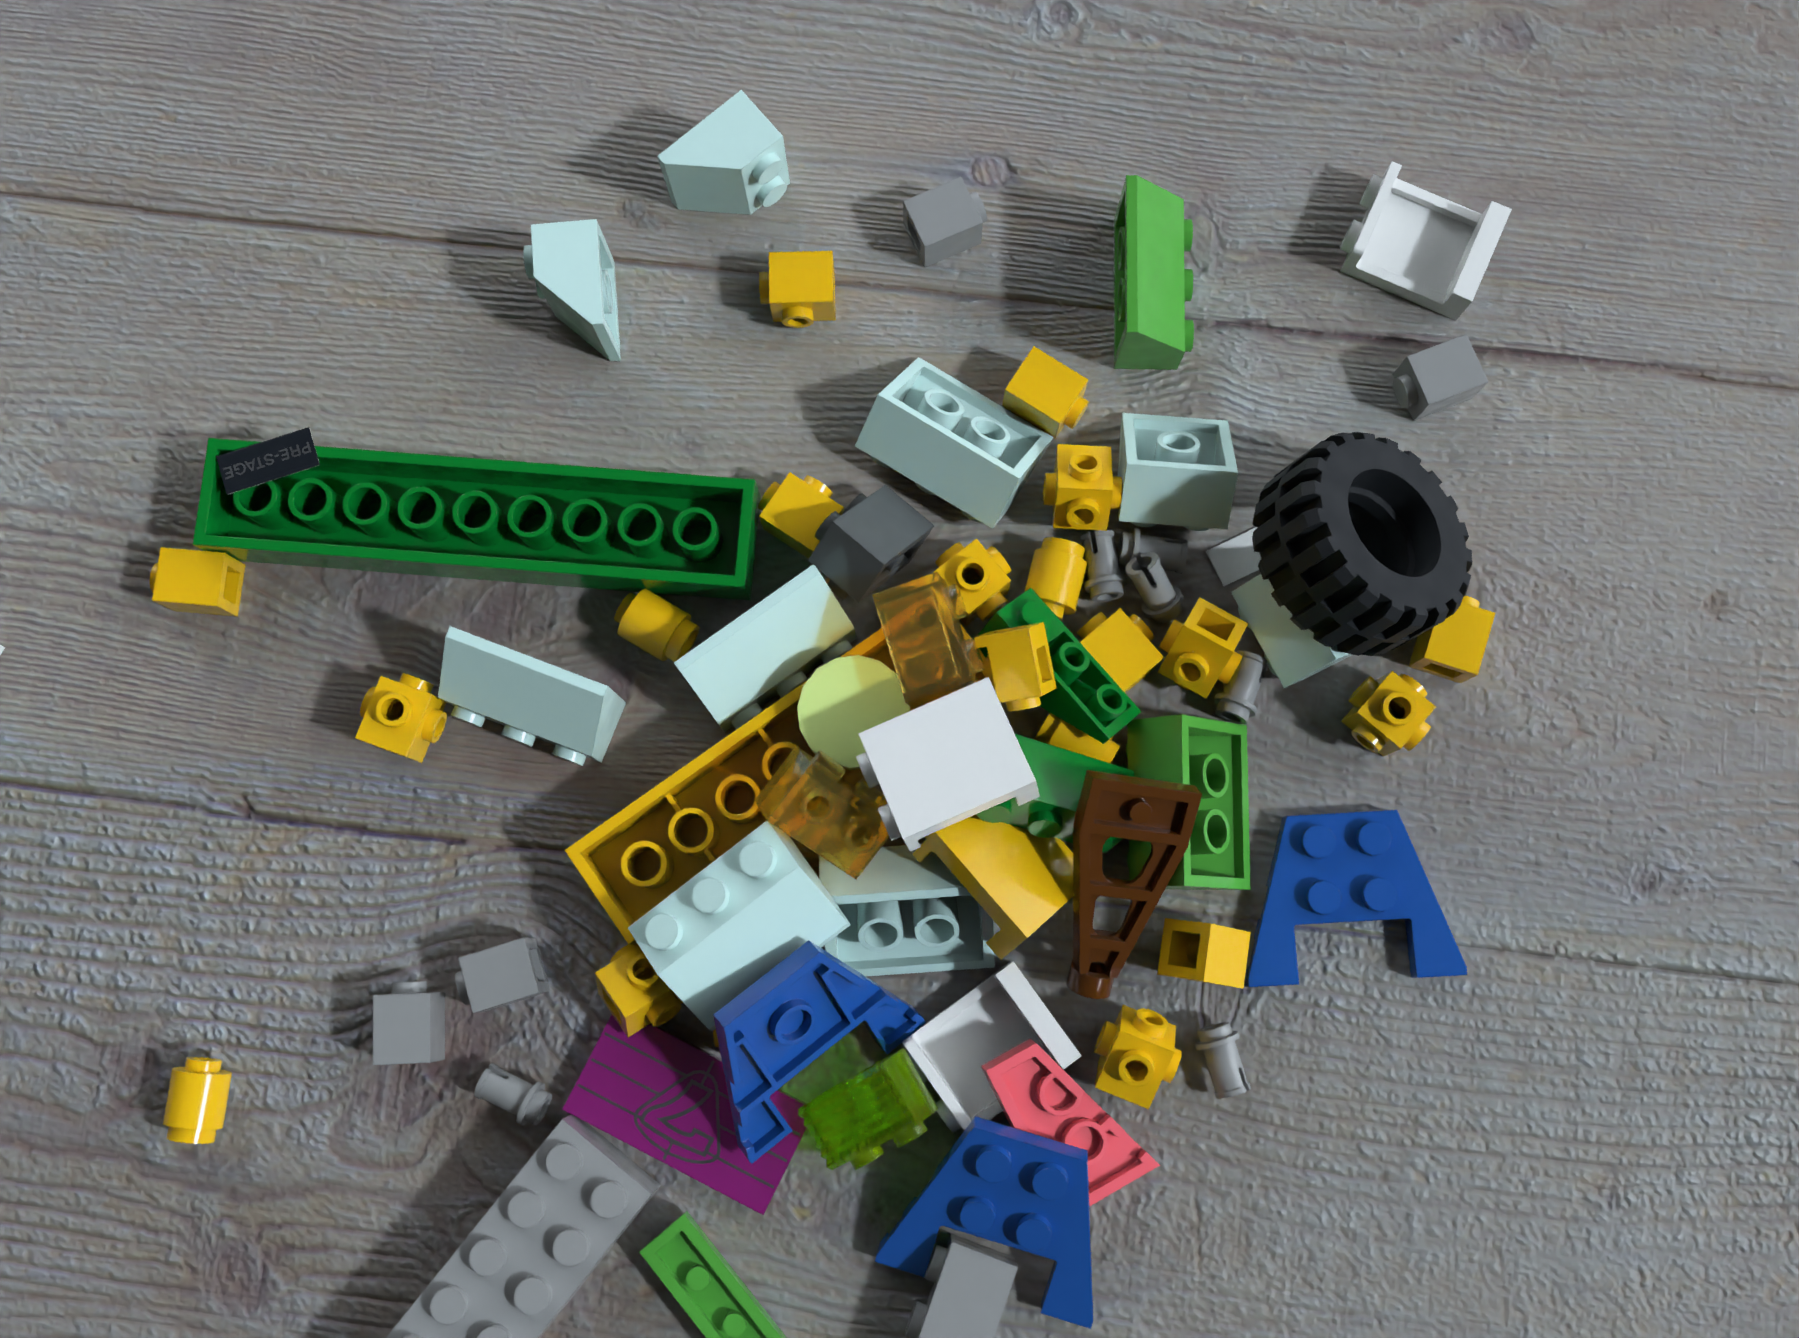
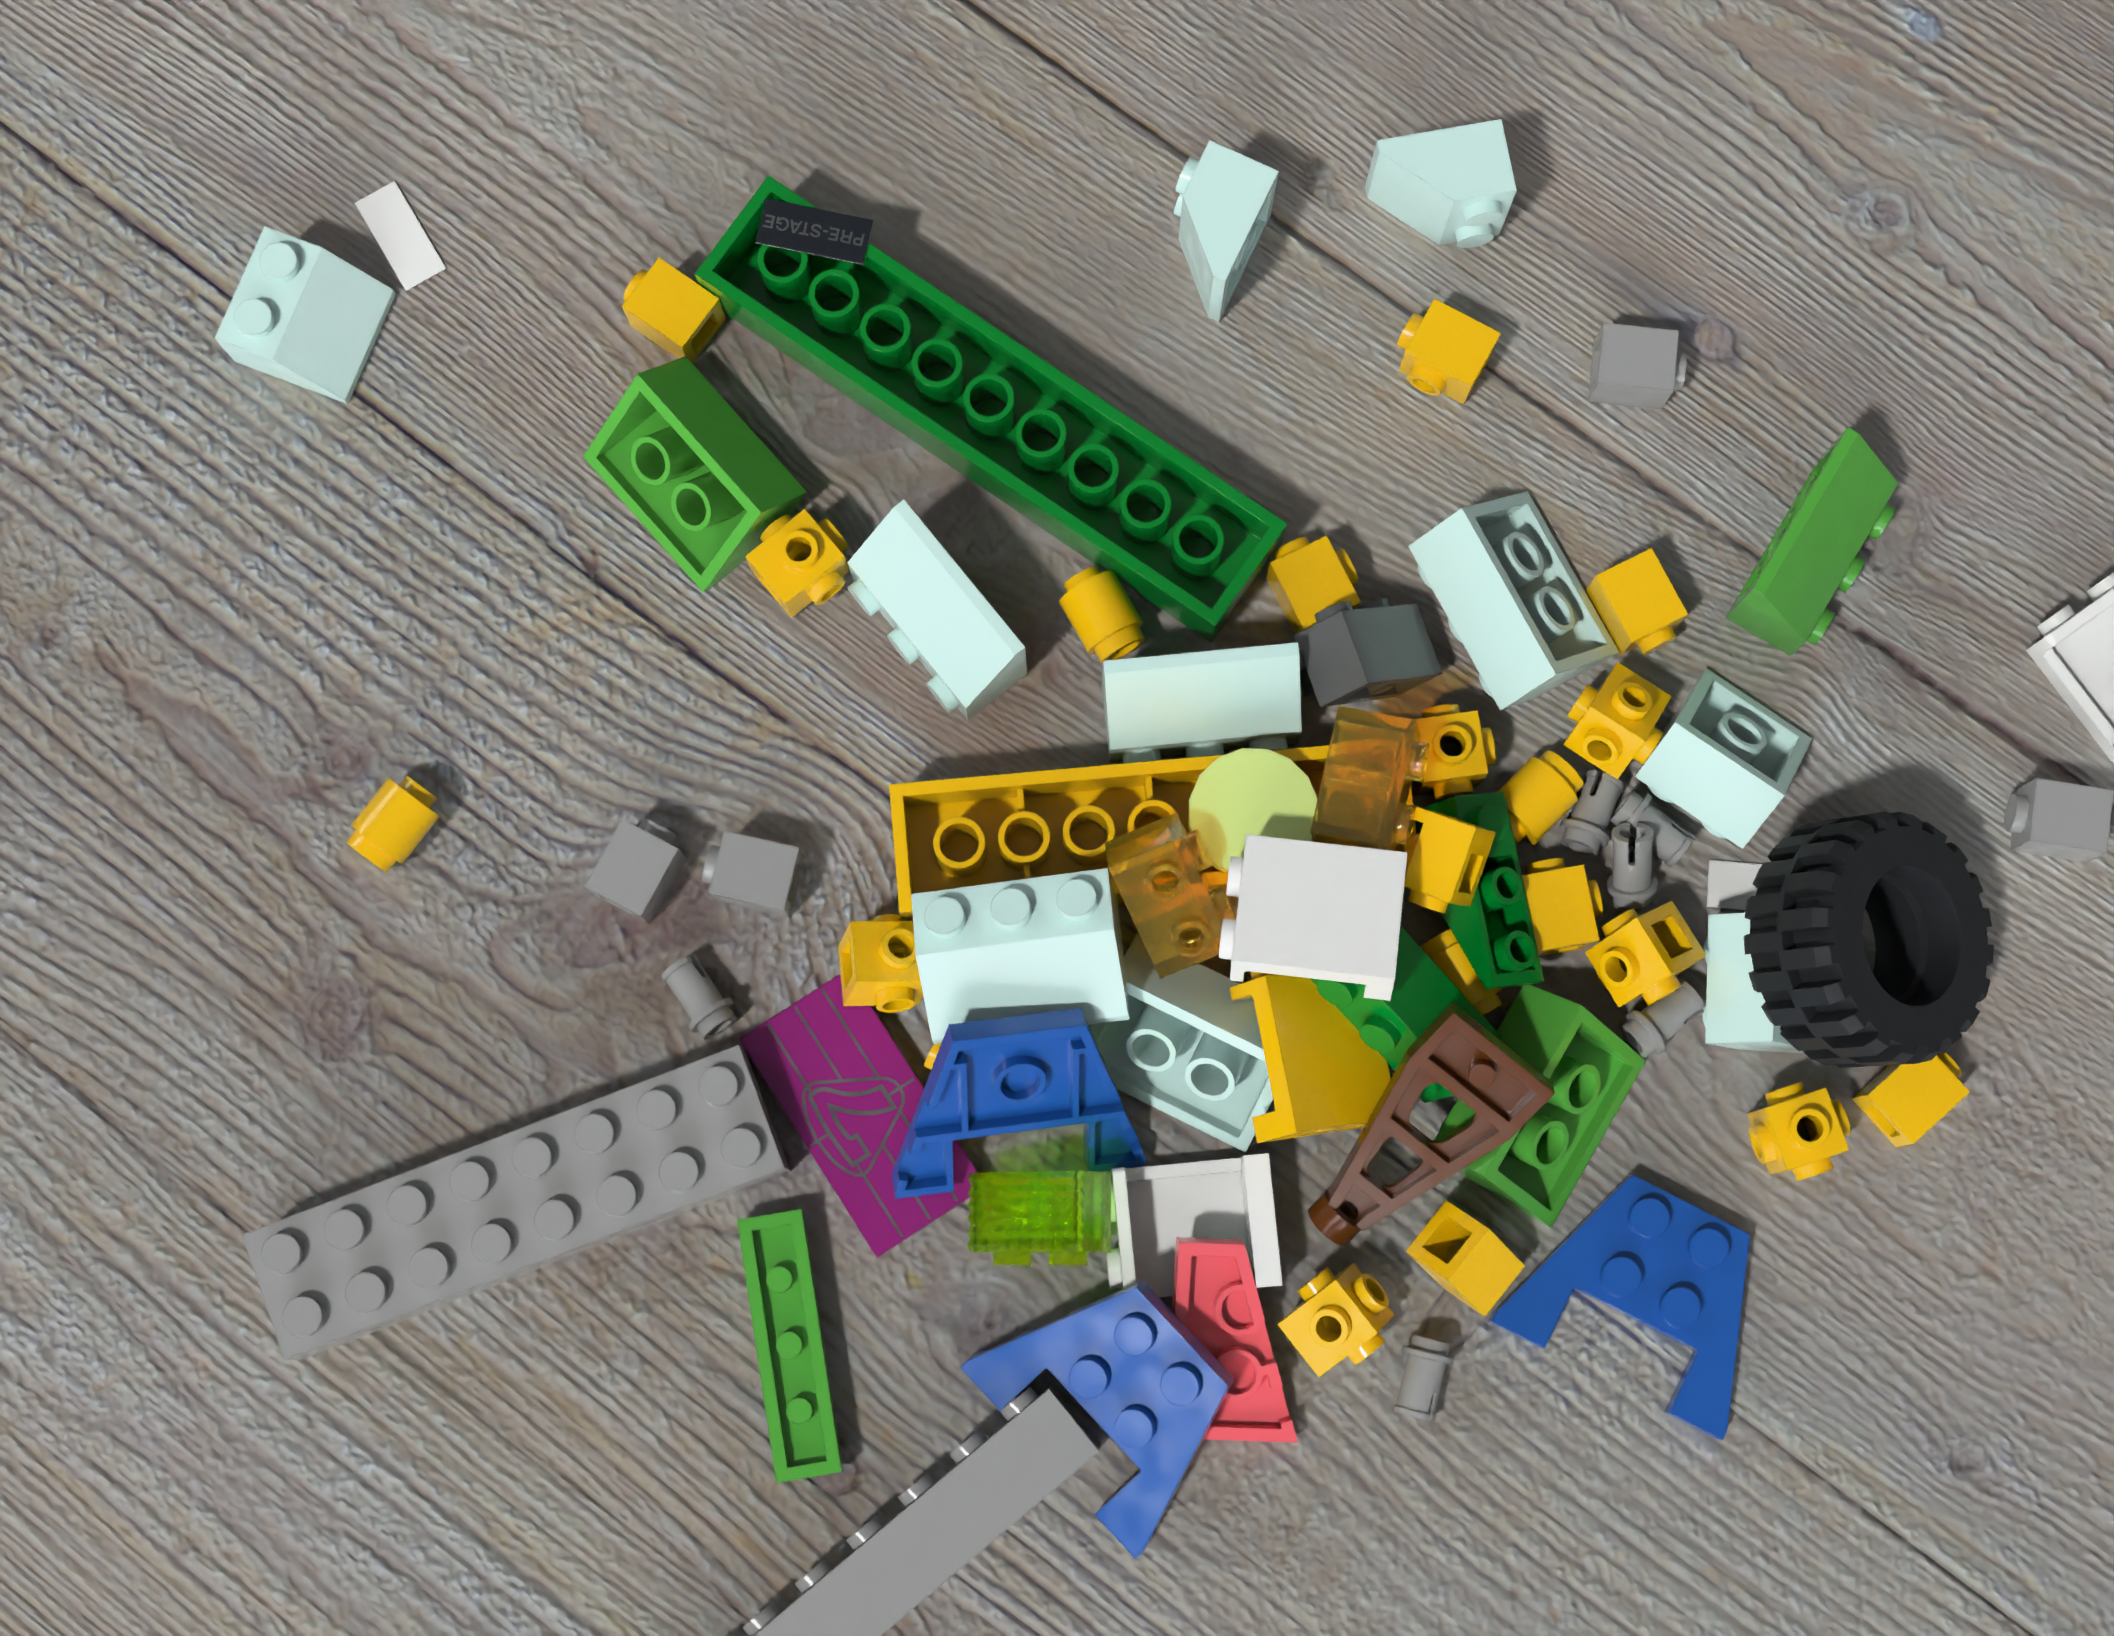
camera: 30 degrees right, 0 degrees up
none -> bright green slope [583,356,807,592]

